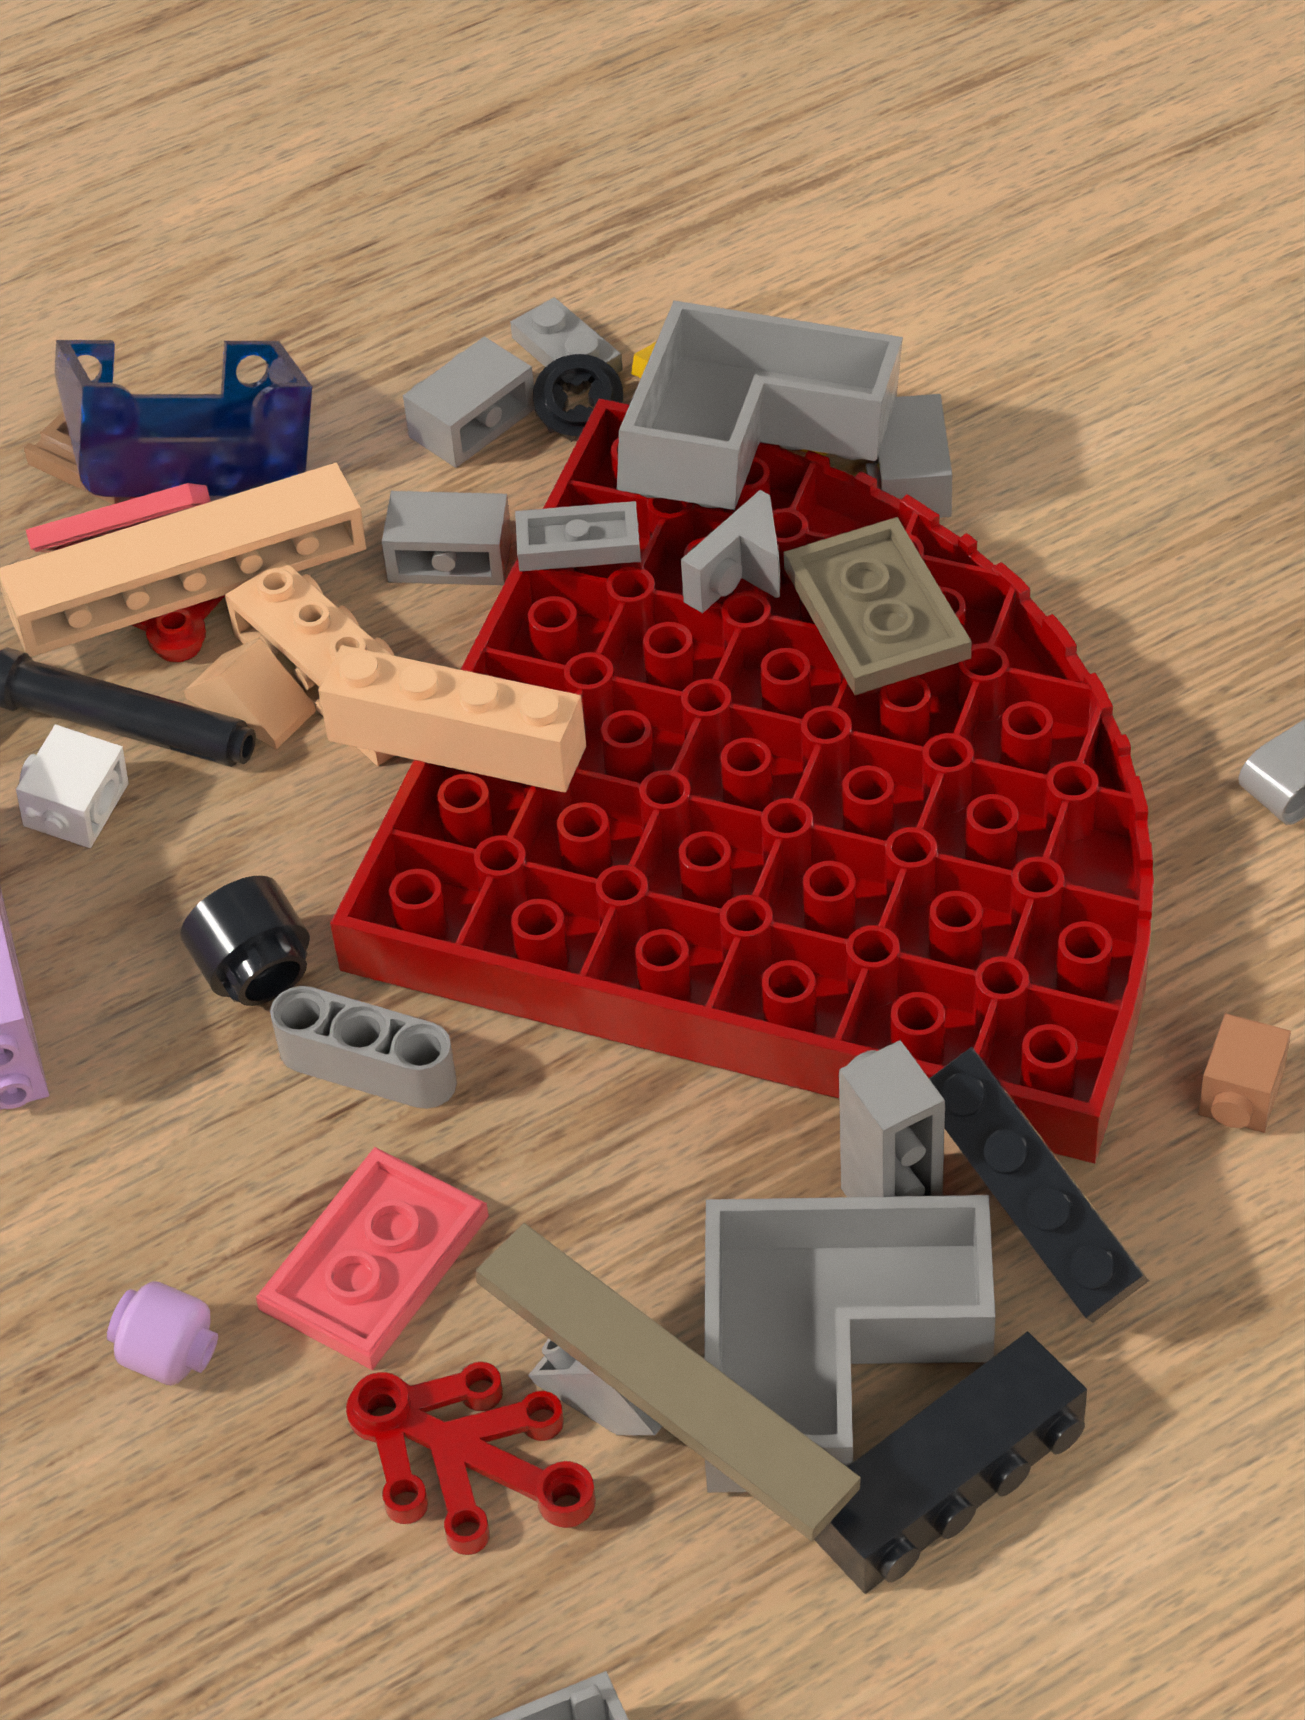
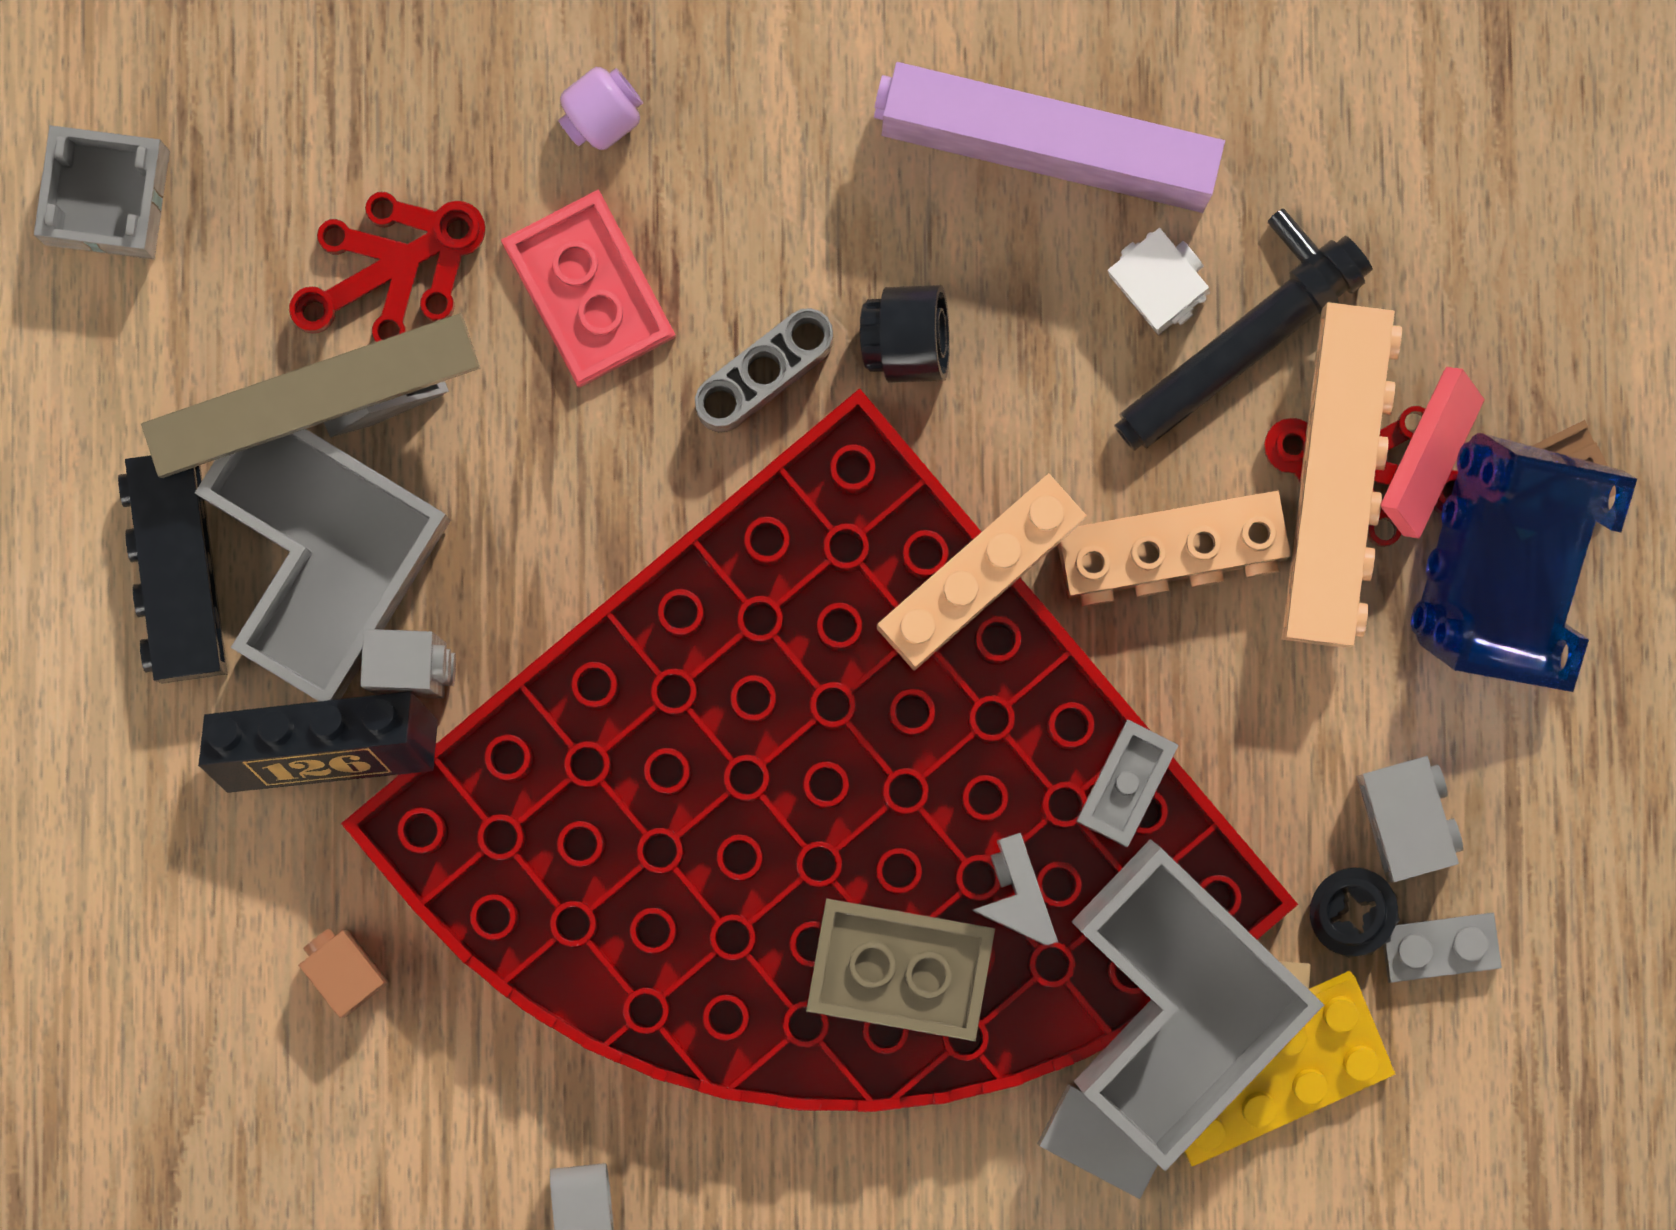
camera: 115 degrees right, 35 degrees up
light nougat slope [184,638,316,749] -> none
light grey brick [382,491,512,586] -> none

